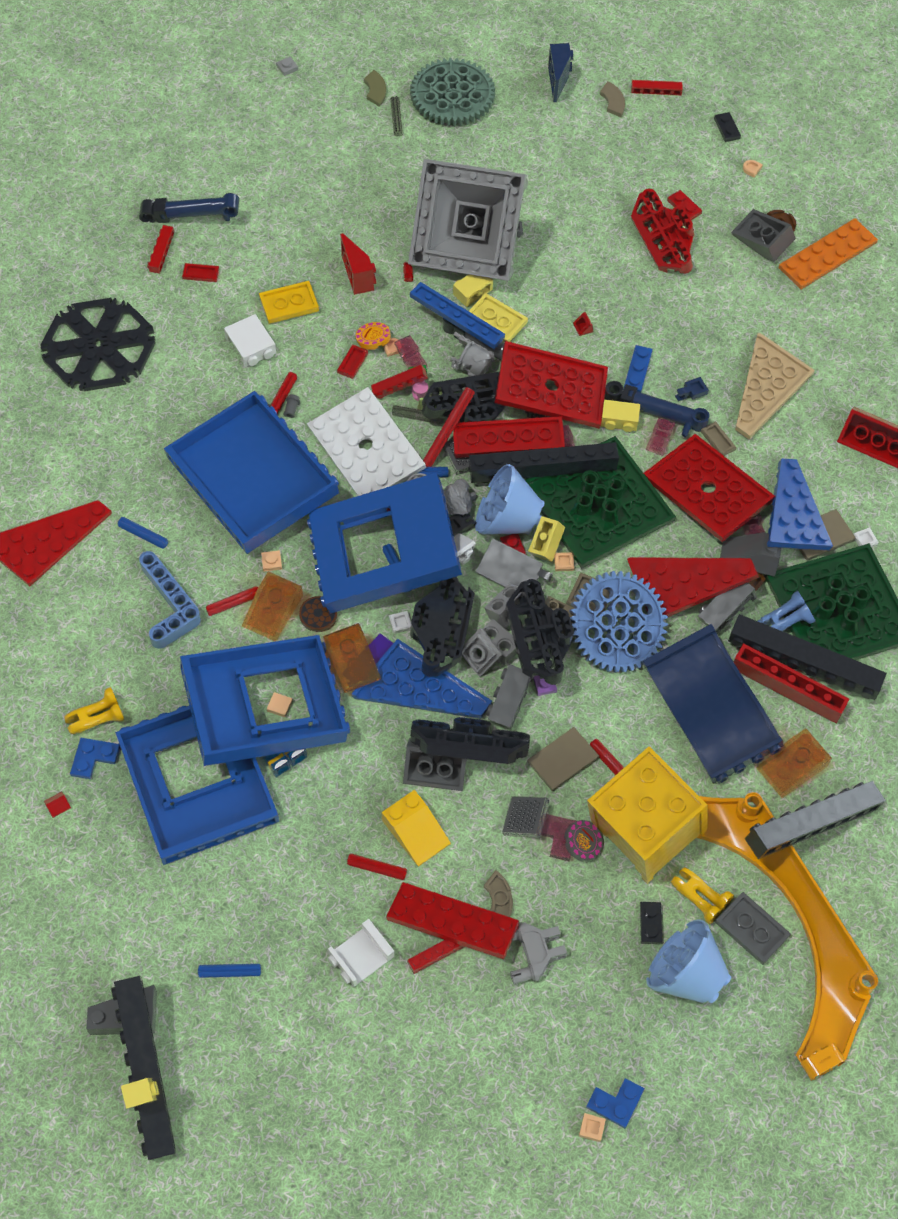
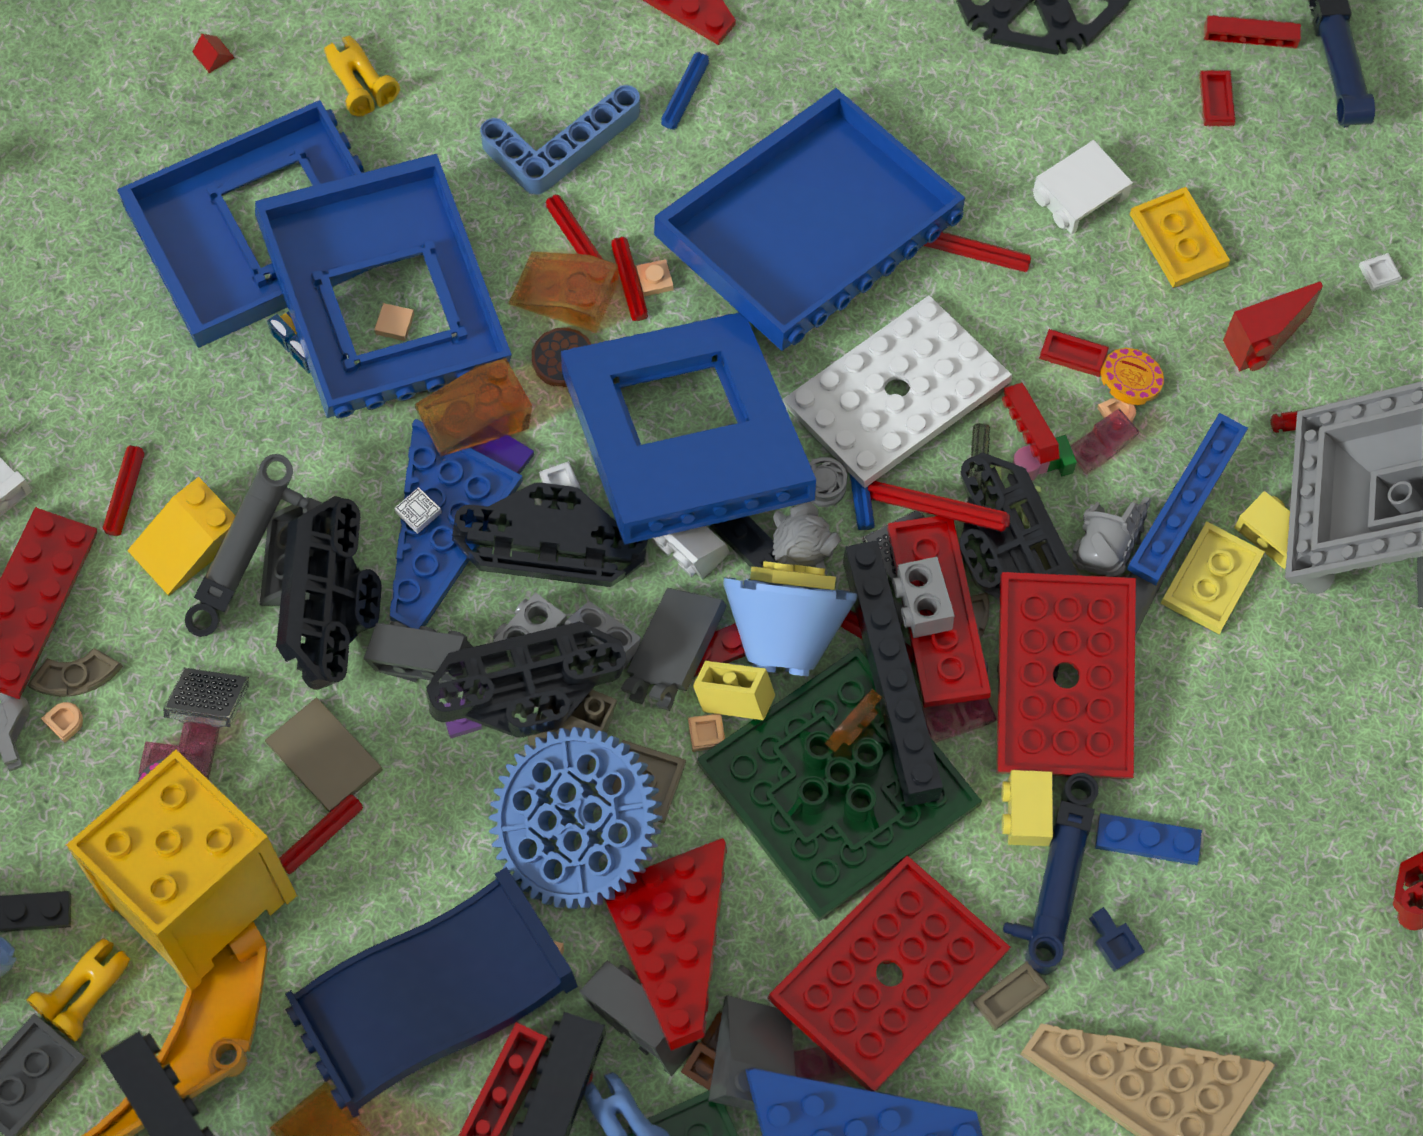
camera: 85 degrees right, 5 degrees up
blue plate [70,738,120,779] -> none
dark grey pin [283,394,300,418] -> none
light grey piece [462,628,503,677] -> none
red slope [573,312,593,336] -> none
clear pink slope [646,417,676,456] -> none
none -> light nougat tile [41,702,83,743]
none -> dark grey piece [185,454,310,637]
none -> white tile [394,487,442,534]
none -> red axle [611,236,648,321]
none -> light yellow plate [750,561,836,590]
none -> clear orange plate [825,689,882,752]
none -> light grey brick [892,557,955,638]
none -> white tile [1359,253,1402,291]

